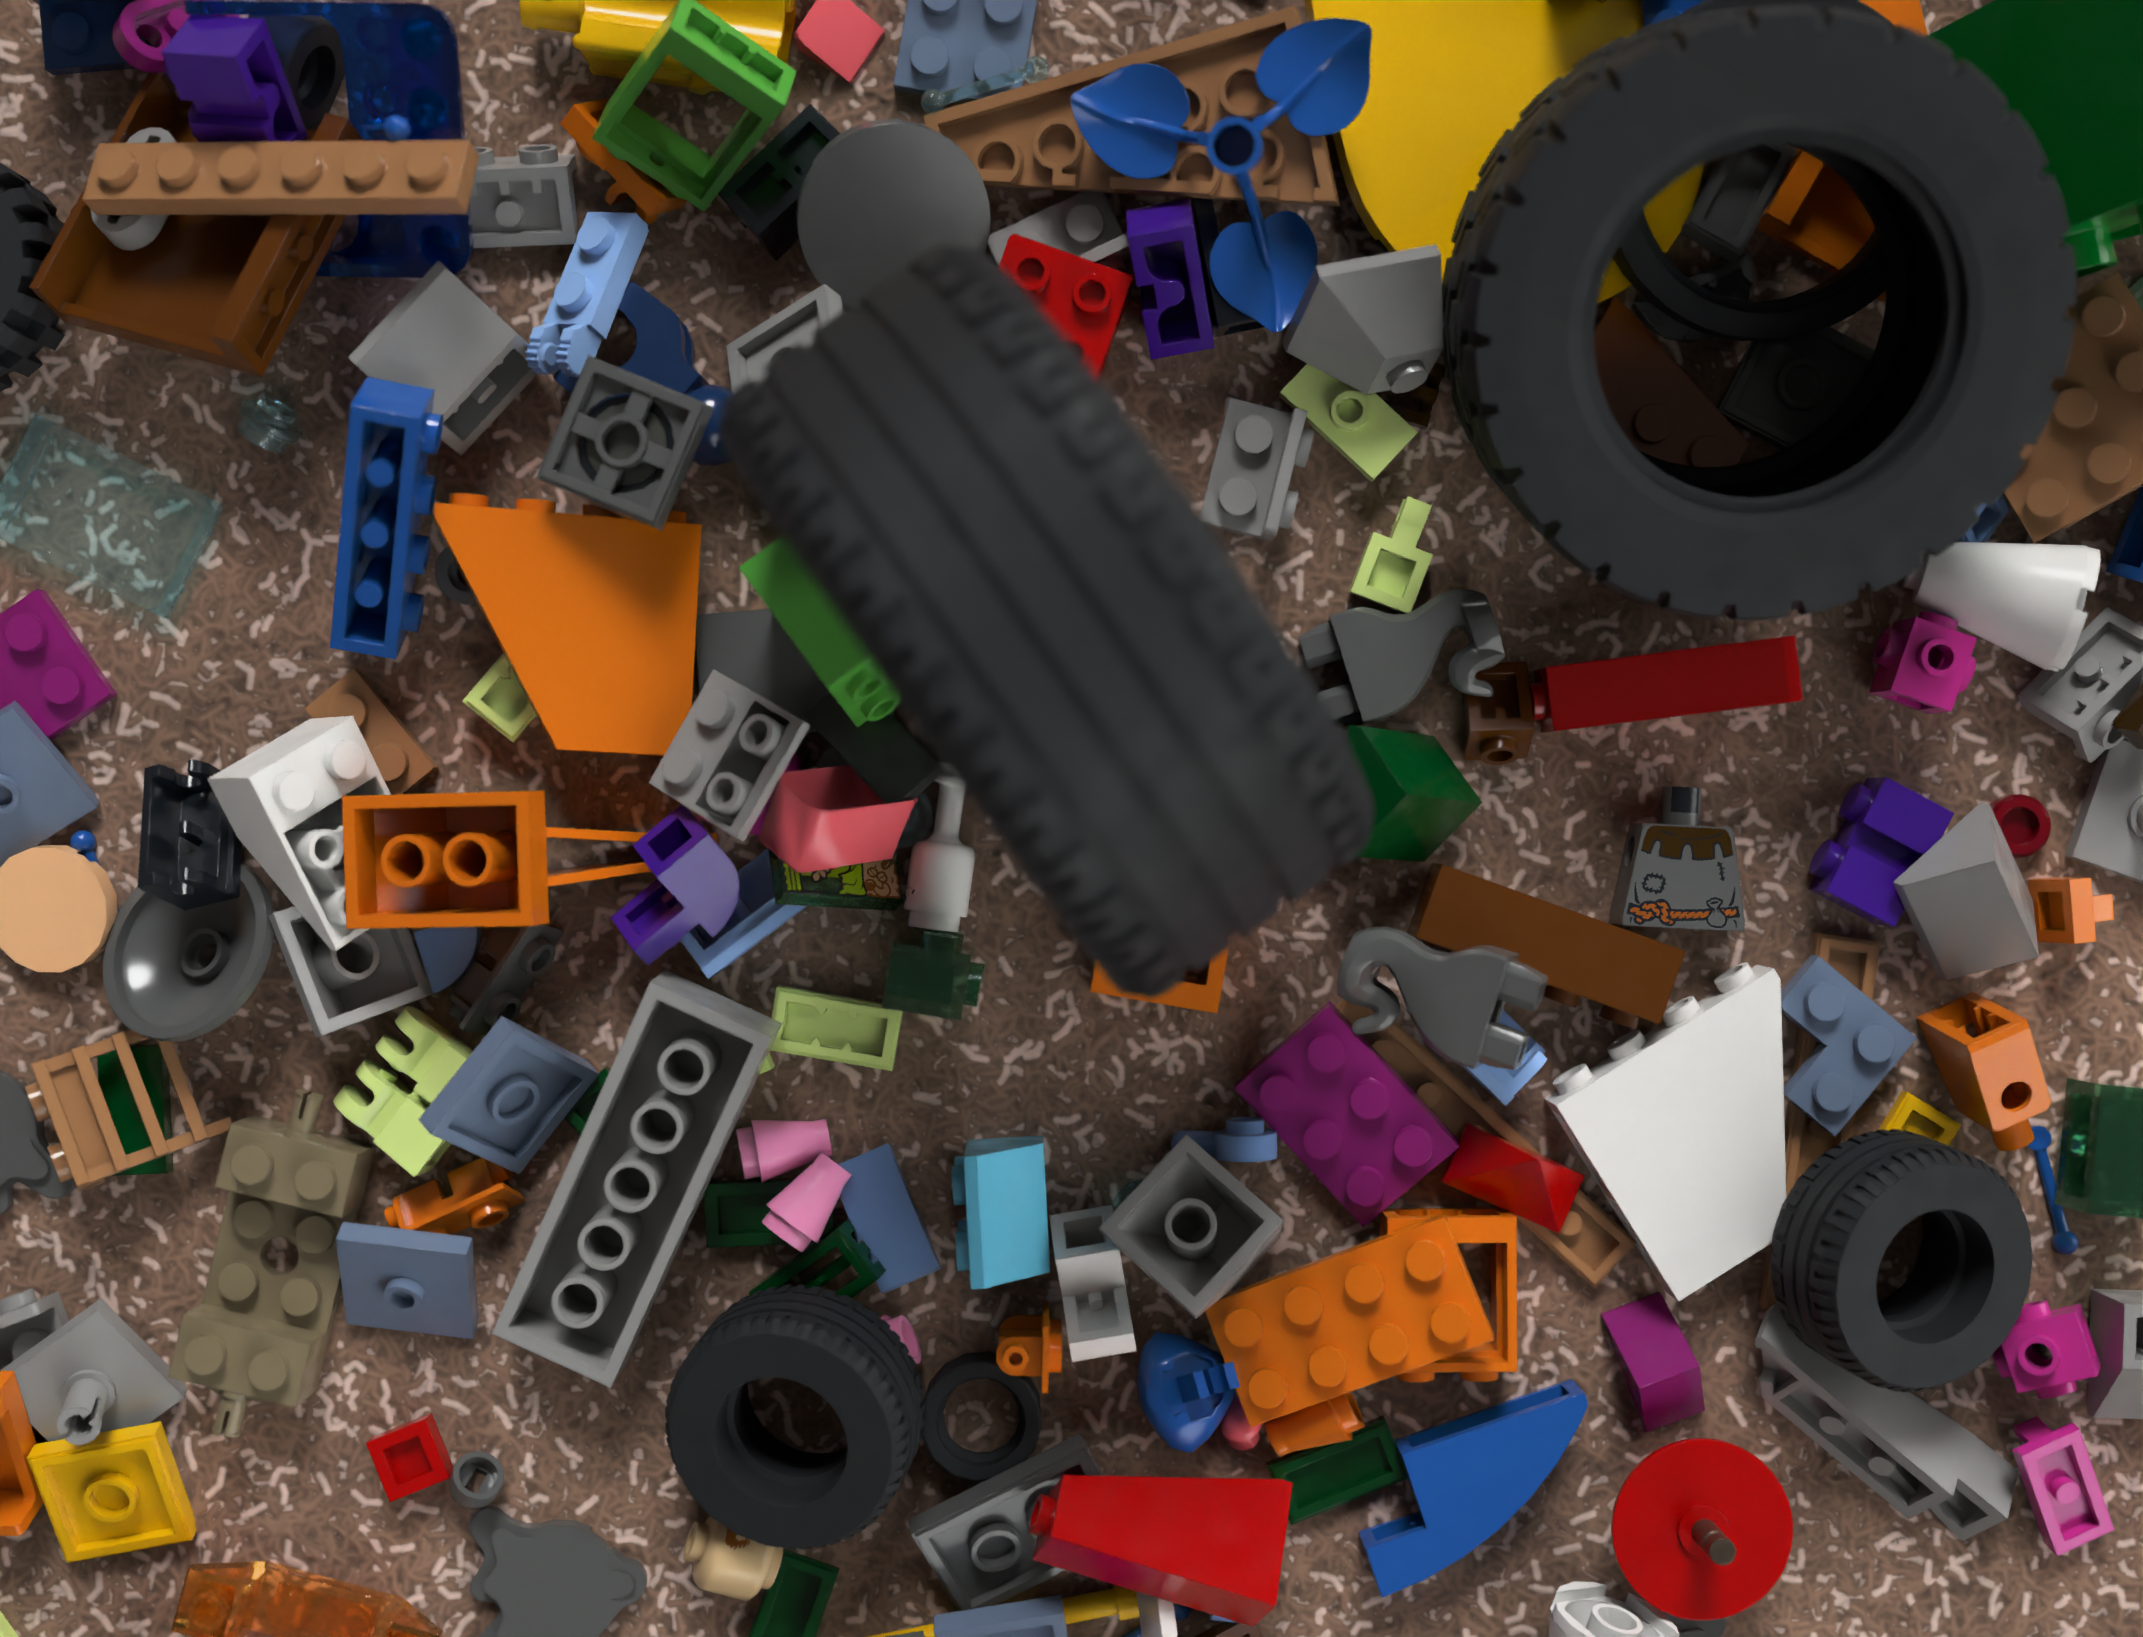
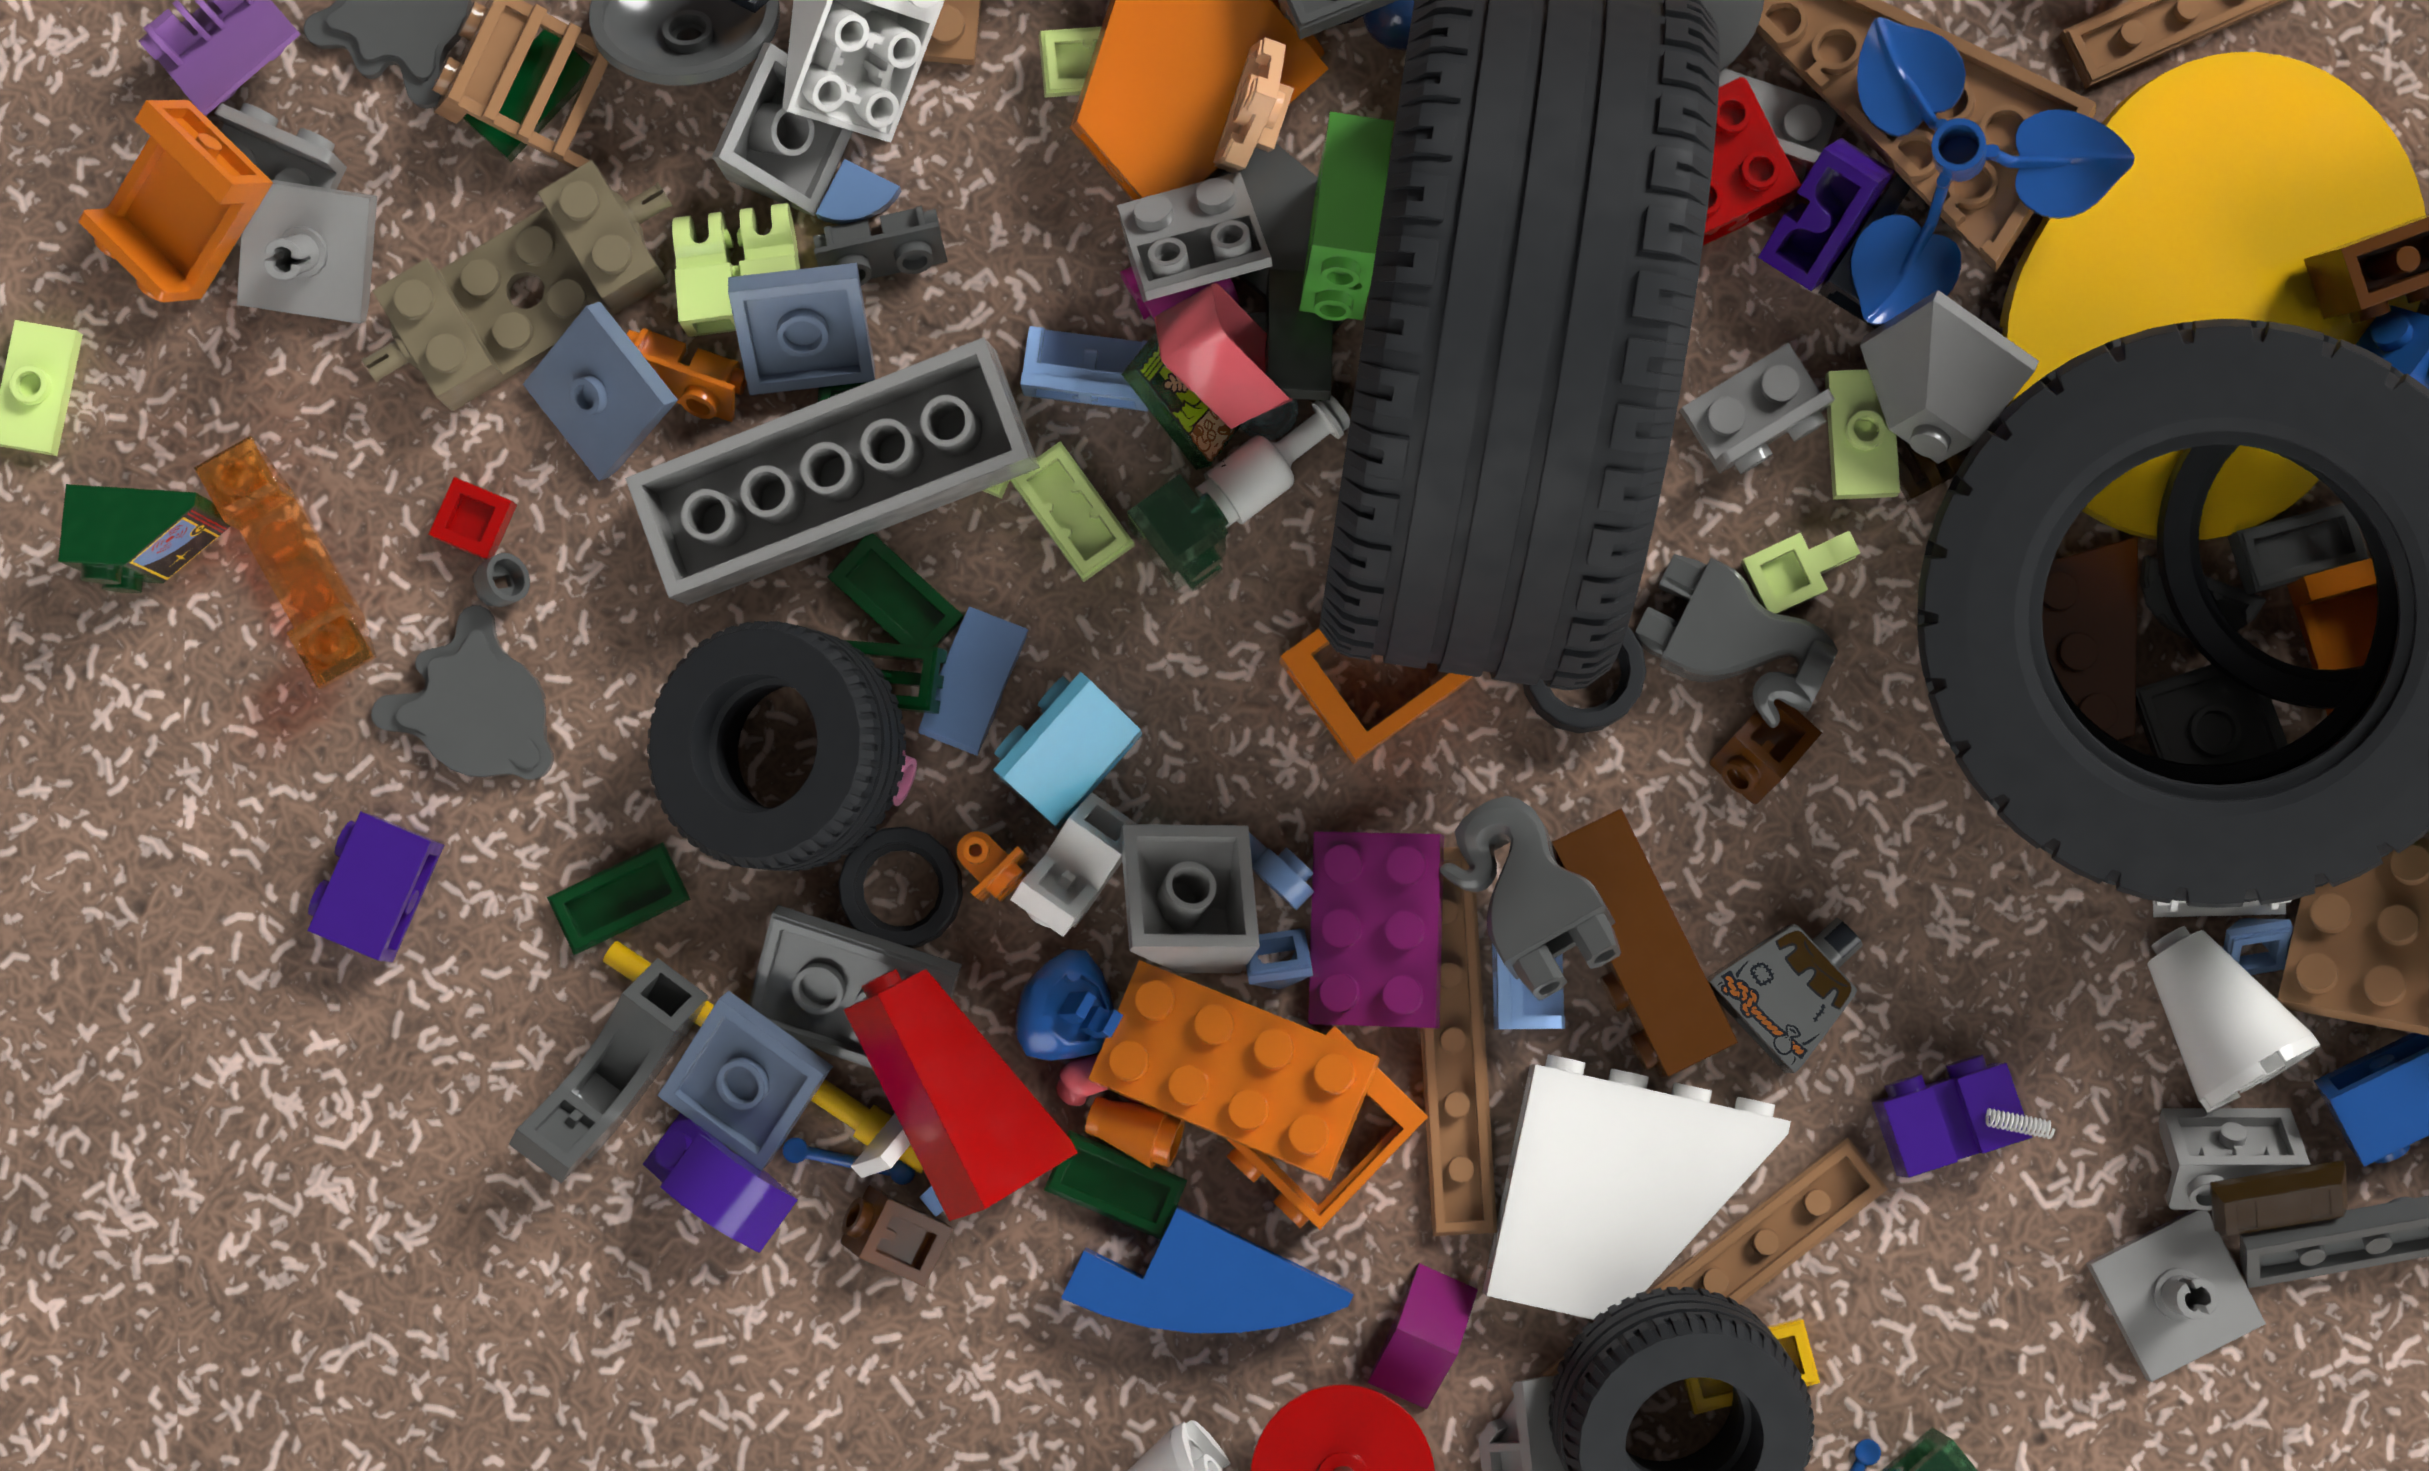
camera: 40 degrees right, 5 degrees down
yellow plate [27,1421,197,1563] -> none
orange slope [342,791,718,929] -> none
dark purple brick [610,804,739,966] -> none
tan head [683,1515,784,1600] -> none
bright pink cone [736,1119,832,1183] -> none
bright pink cone [761,1152,852,1253] -> none
dark green slope [1347,725,1482,862] -> none
red slope [1441,1122,1585,1233] -> none
red slope [1530,635,1803,733] -> none
sand blue plate [1781,955,1917,1137] -> none
dark pink brick [1869,611,1977,714] -> none
light grey slope [1892,802,2039,980] -> none
orange torso [1916,992,2051,1151] -> none
dark red tile [1990,794,2051,858] -> none
orange tile [2028,877,2114,944] -> none
none -> light nougat plate [1213,37,1294,173]
none -> medium blue slope [1246,929,1313,989]
none -> white leg [1986,1108,2055,1139]

